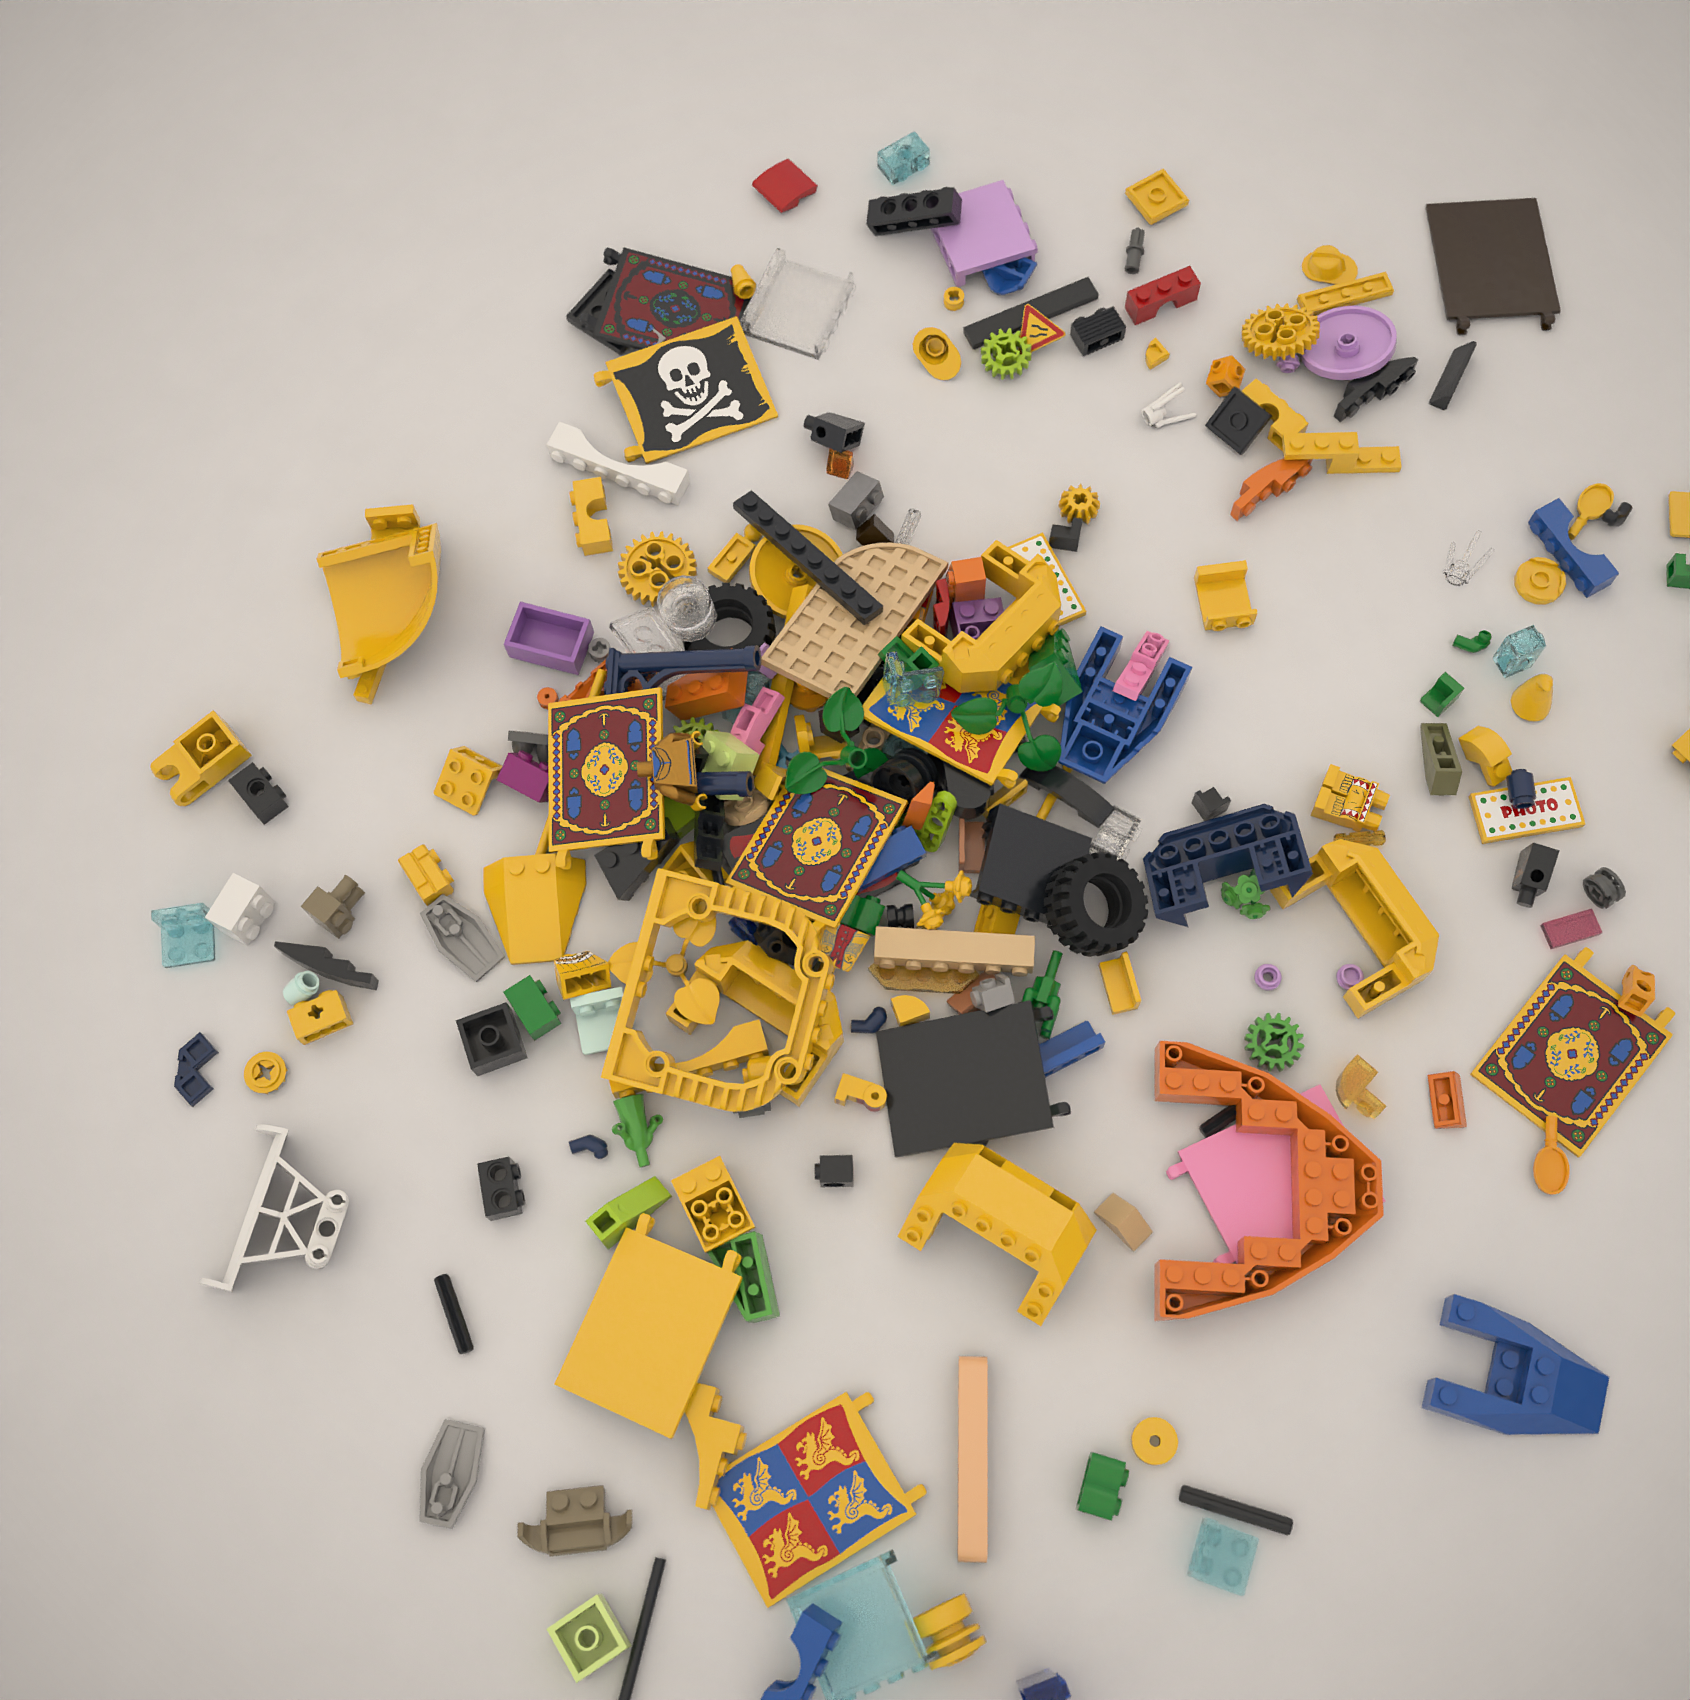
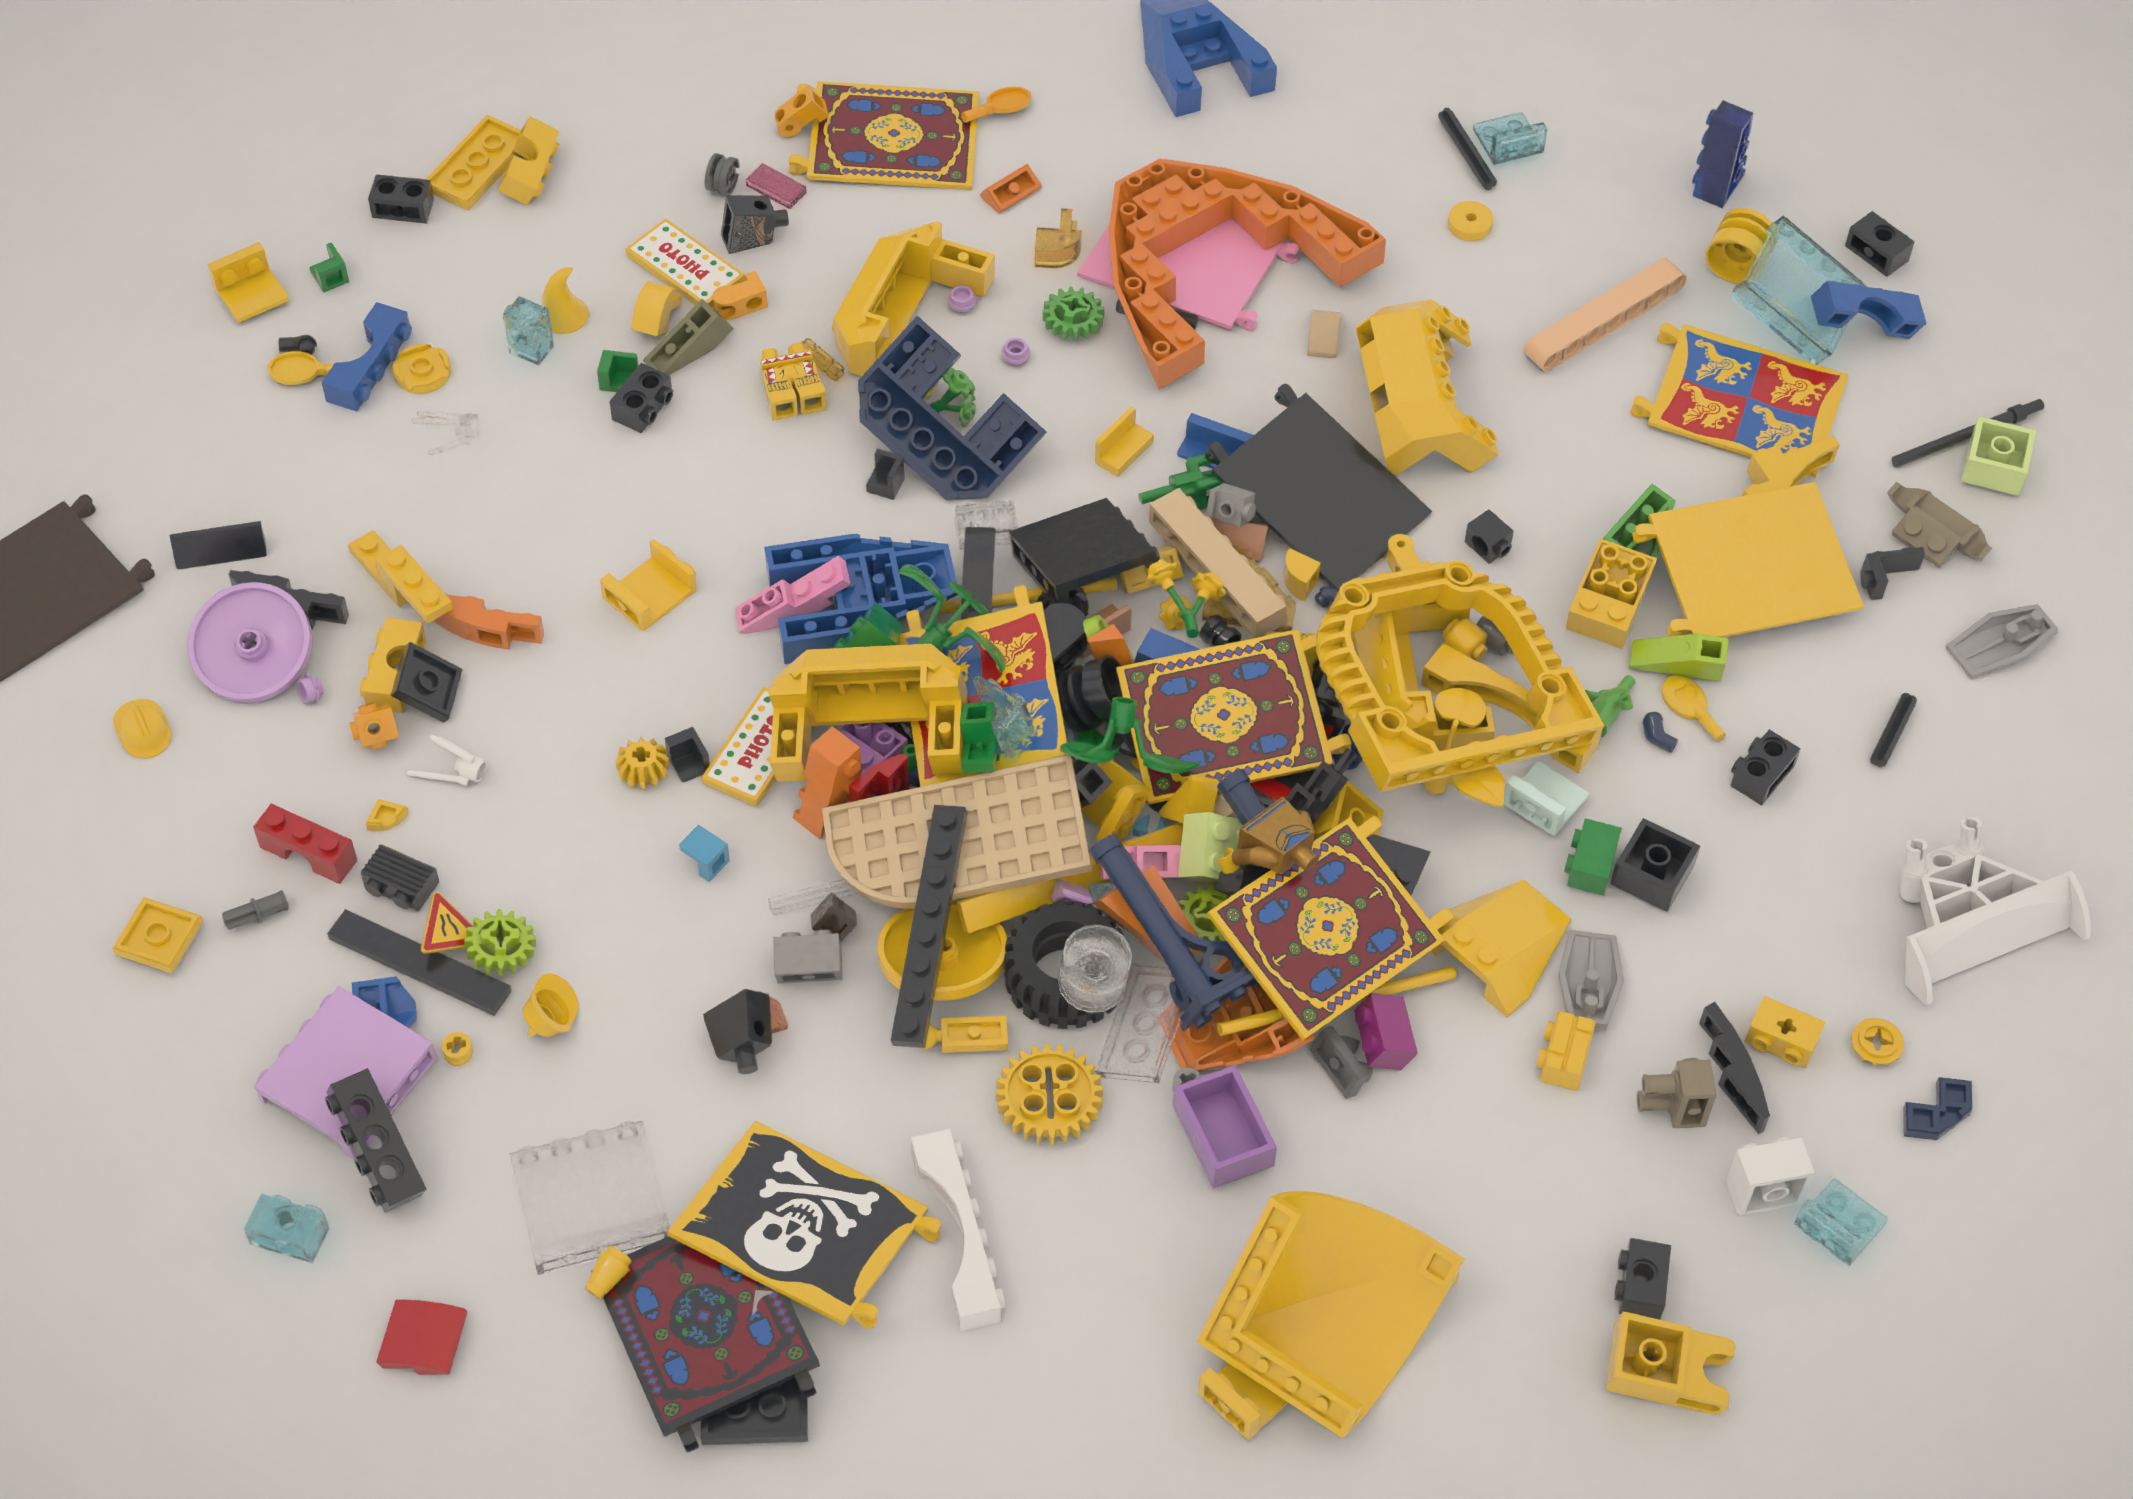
camera: 135 degrees left, 15 degrees down
light aqua brick [283,971,319,1006] -> none
yellow bracket [434,746,502,816] -> none
orange piece [537,687,559,709] -> none
yellow torso [554,951,611,1000] -> none
yellow arch [569,477,613,556] -> none
black tyre [1044,852,1148,957] -> none
green brick [1076,1452,1129,1521] -> none
yellow gear [1242,303,1320,361] -> none
yellow tile [1297,272,1394,316] -> none
green arm [1452,630,1492,653] -> none
dark blue brick [1506,769,1536,809] -> none
none -> black brick [609,363,673,433]
none -> dark azure panel [679,824,730,882]
none -> light orange leg [712,271,768,320]
none -> yellow piece [1661,675,1726,742]
none -> black bracket [1860,547,1925,600]

